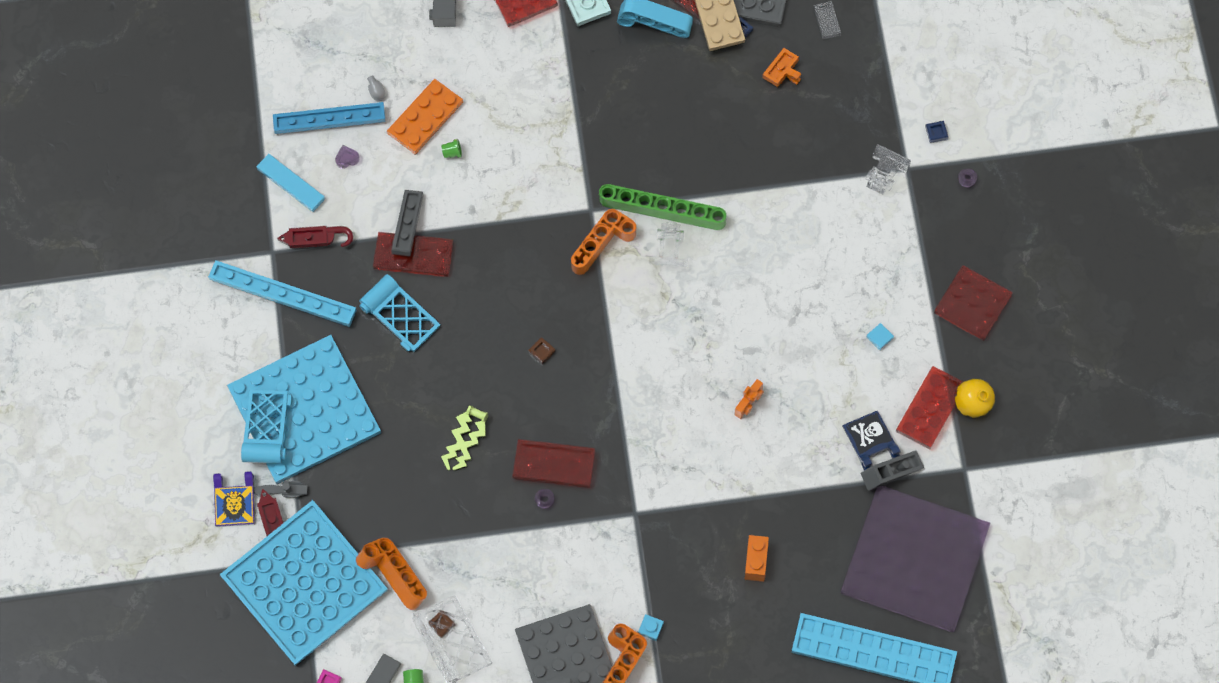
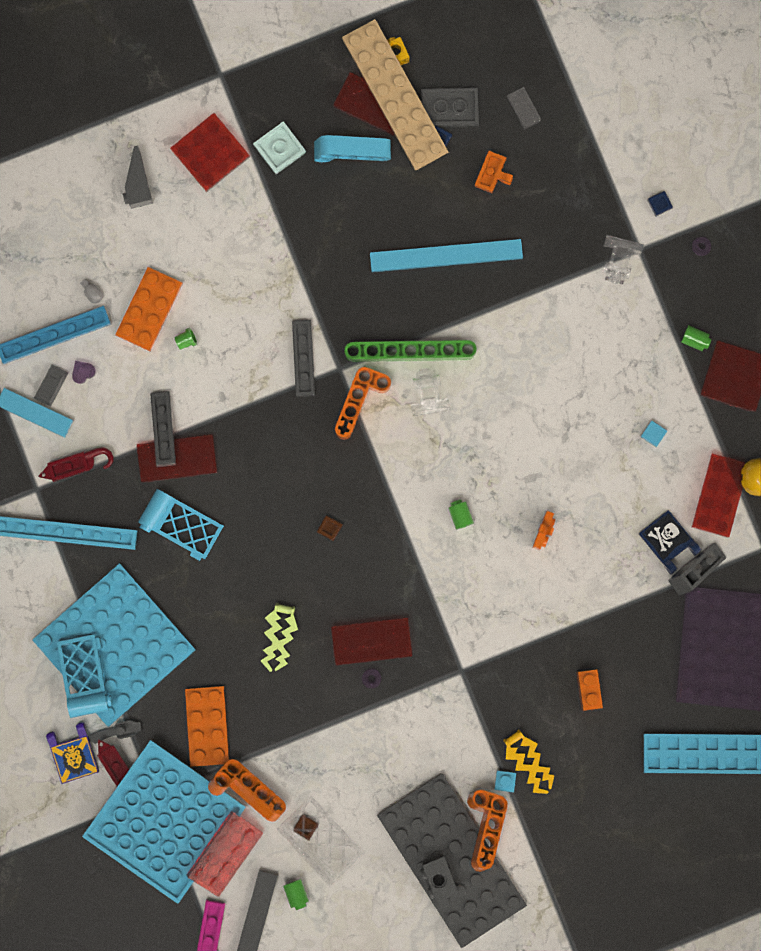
camera: 15 degrees left, 15 degrees up
none -> dark grey tile [34,364,68,407]
none -> orange plate [185,686,229,767]
none -> clear red plate [186,811,263,897]
none -> dark grey tile [292,320,315,397]
none -> medium azure tile [370,239,523,272]
none -> bright green brick [448,499,474,530]
none -> yellow piece [503,730,554,794]
none -> bright green brick [681,325,712,351]

